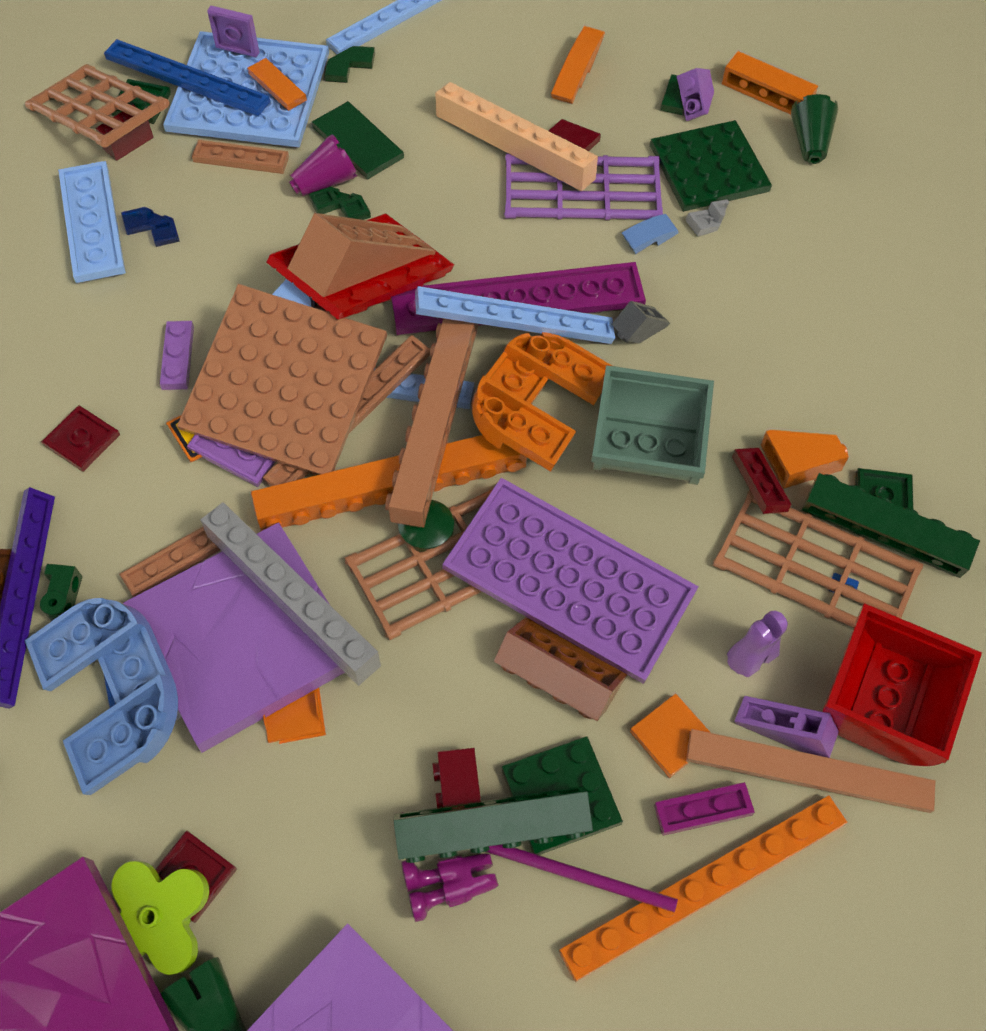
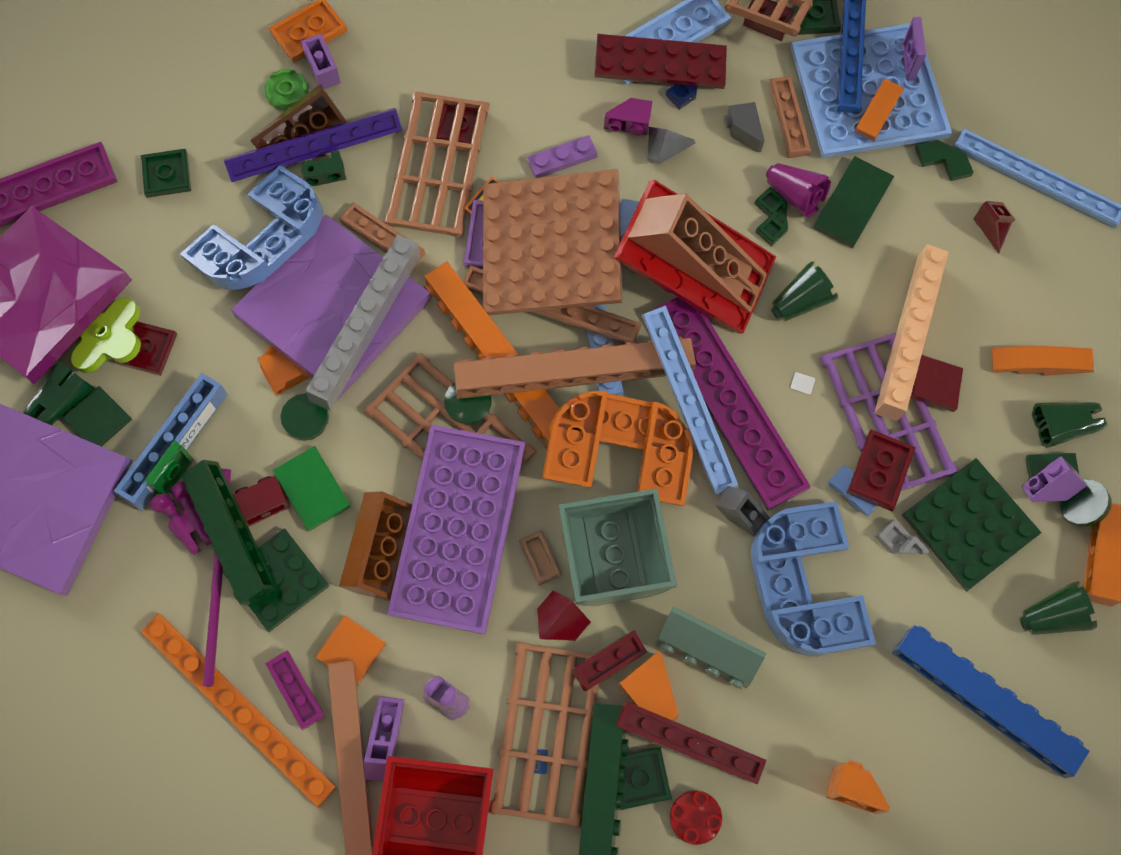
camera: 70 degrees right, 10 degrees up
none -> dark green tile [63,386,133,447]
none -> medium blue brick [114,373,228,511]
none -> green tile [144,440,194,495]
none -> green tile [273,446,351,531]
none -> dark green tile [280,393,329,441]
none -> nougat door [384,91,490,237]
none -> medium nougat tile [519,530,561,585]
none -> dark red slope [537,590,591,641]
none -> dark red plate [594,34,727,89]
none -> magenta slope [604,98,653,136]
none -> dark red plate [616,701,767,785]
none -> dark grey slope [648,127,696,164]
none -> sand green slope [656,607,767,689]
none -> red dish [670,790,722,845]
none -> dark grey slope [724,102,765,152]
none -> medium blue plate [751,501,876,657]
none -> dark green cone [771,261,838,322]
none -> white sticker [790,372,815,394]
none -> orange slope [826,761,890,814]
none -> dark red tile [846,429,916,512]
none -> blue brick [892,625,1090,778]
none -> dark red slope [973,201,1015,254]
none -> dark green piece [1032,402,1107,448]
none -> tile [1060,479,1112,527]

